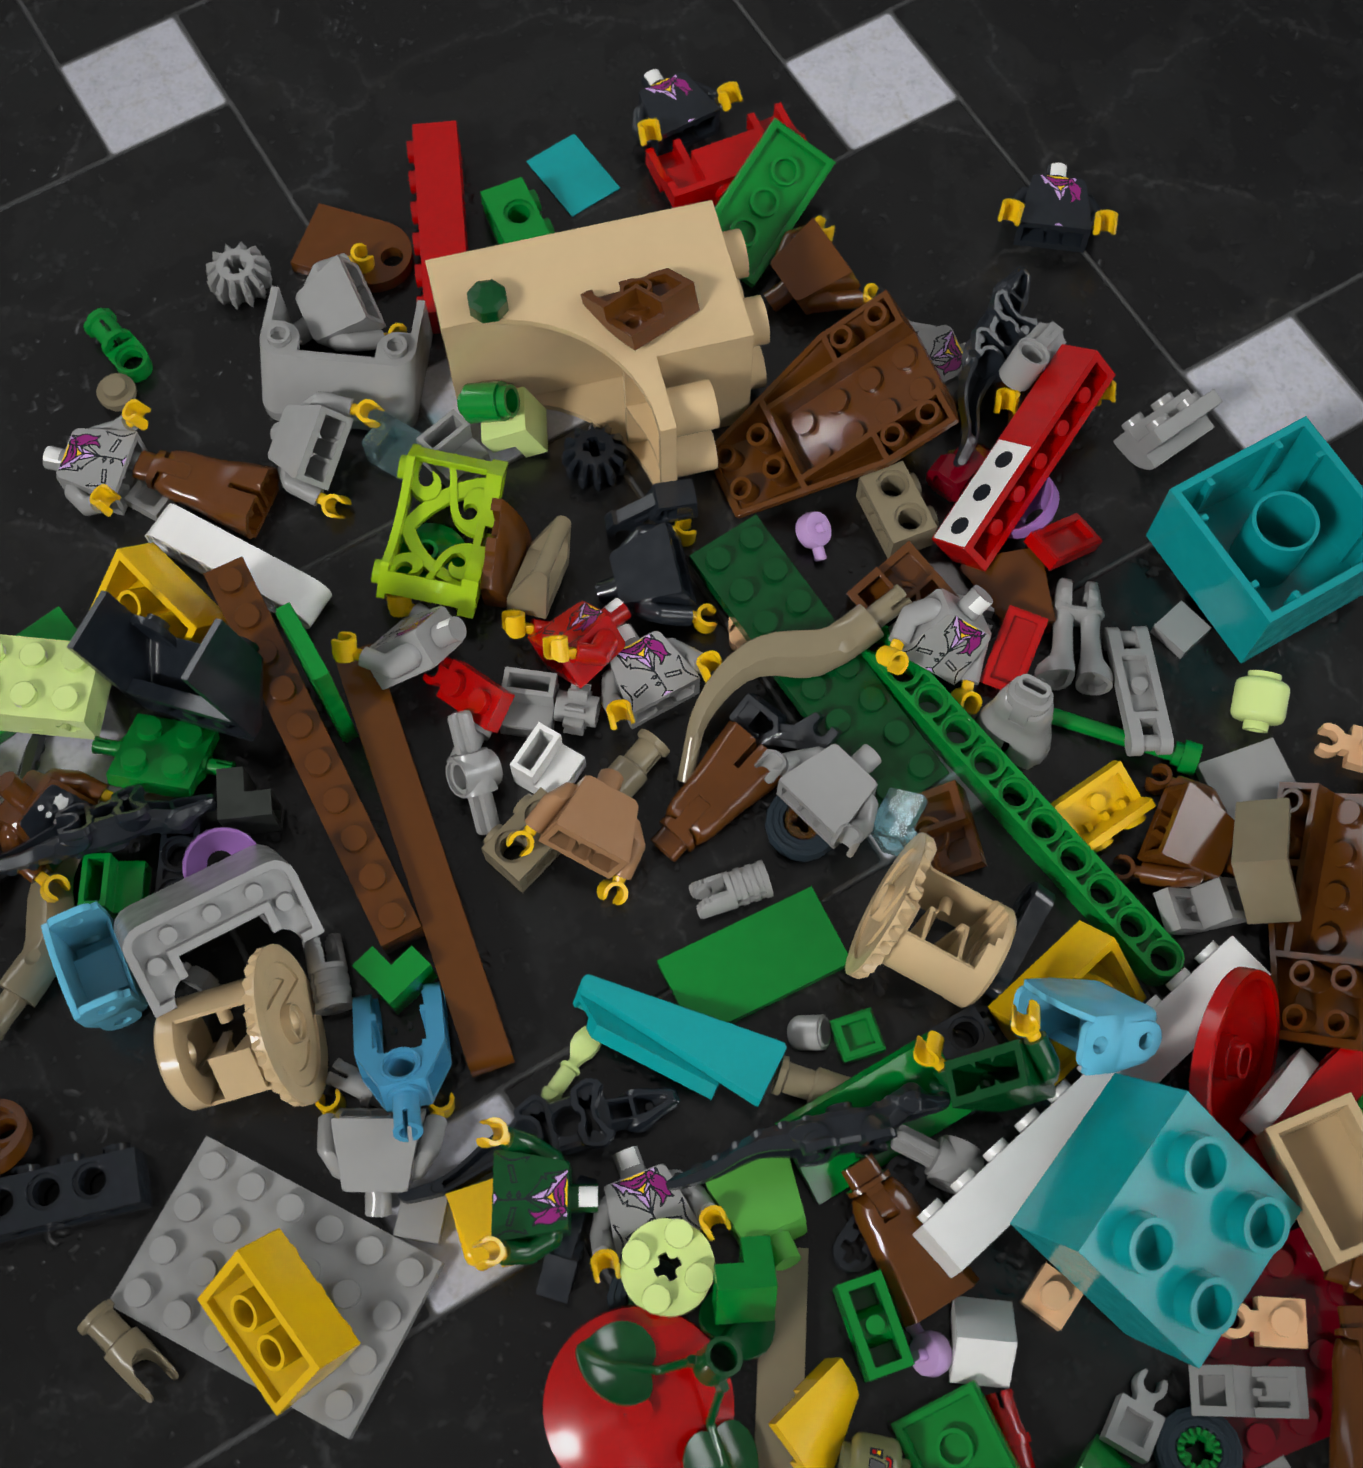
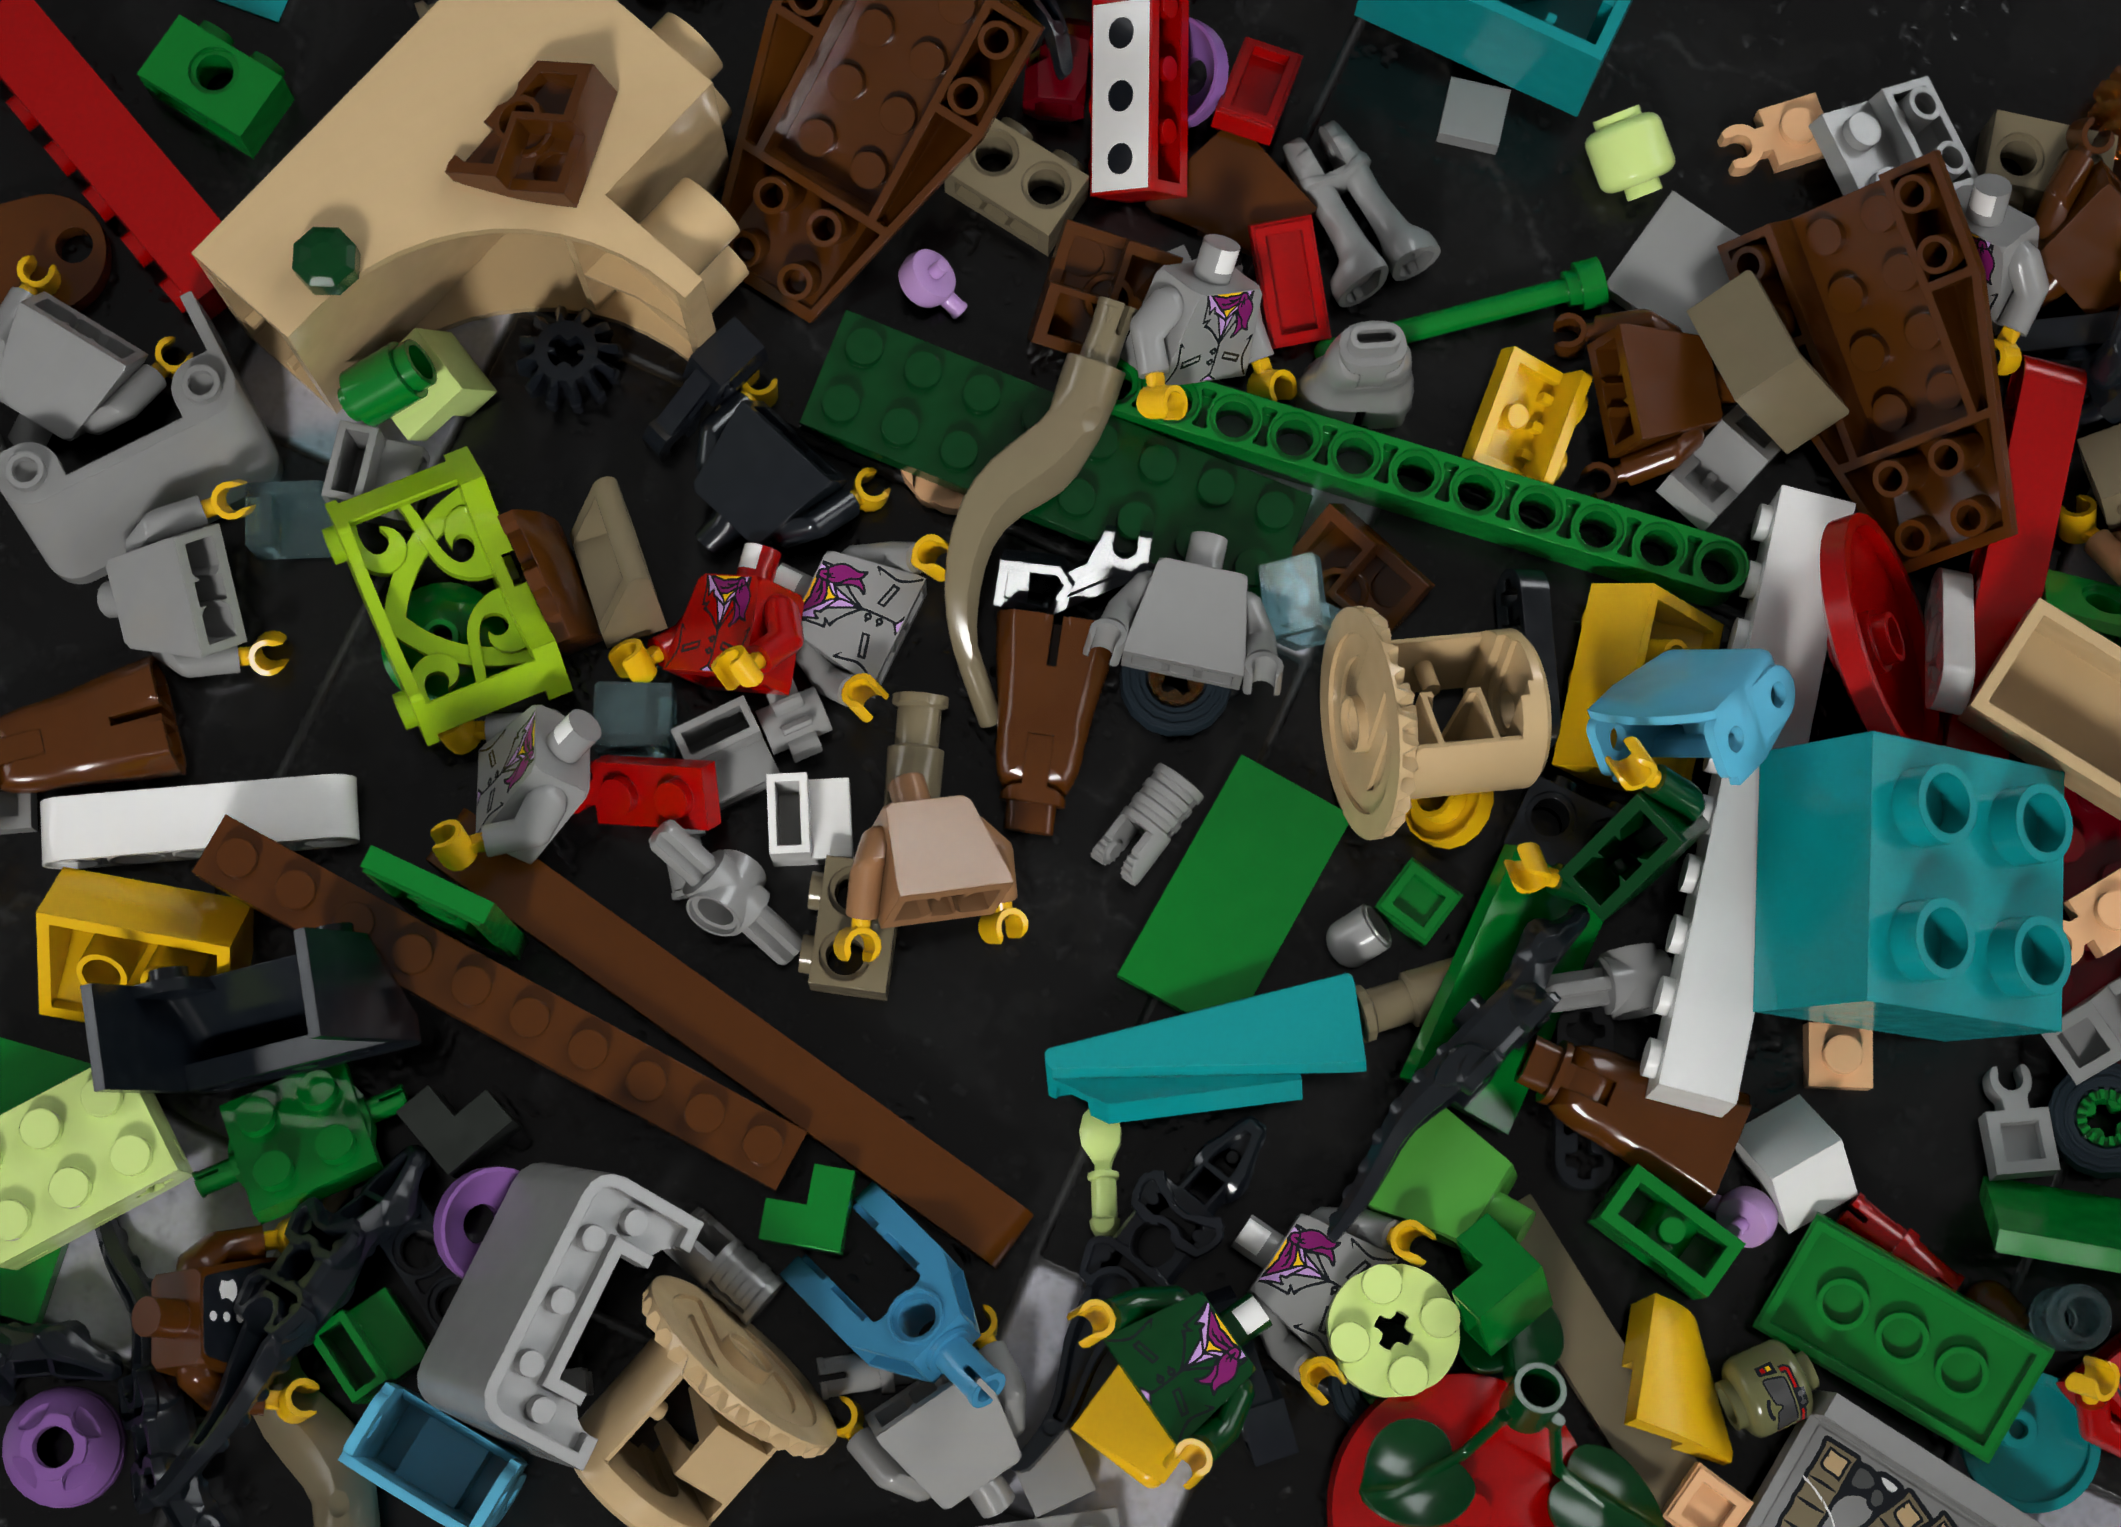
camera: 40 degrees left, 10 degrees up
light grey plate [1102,626,1174,756] -> none
none -> clear light blue panel [593,681,678,758]
none -> yellow plate [1405,791,1494,849]

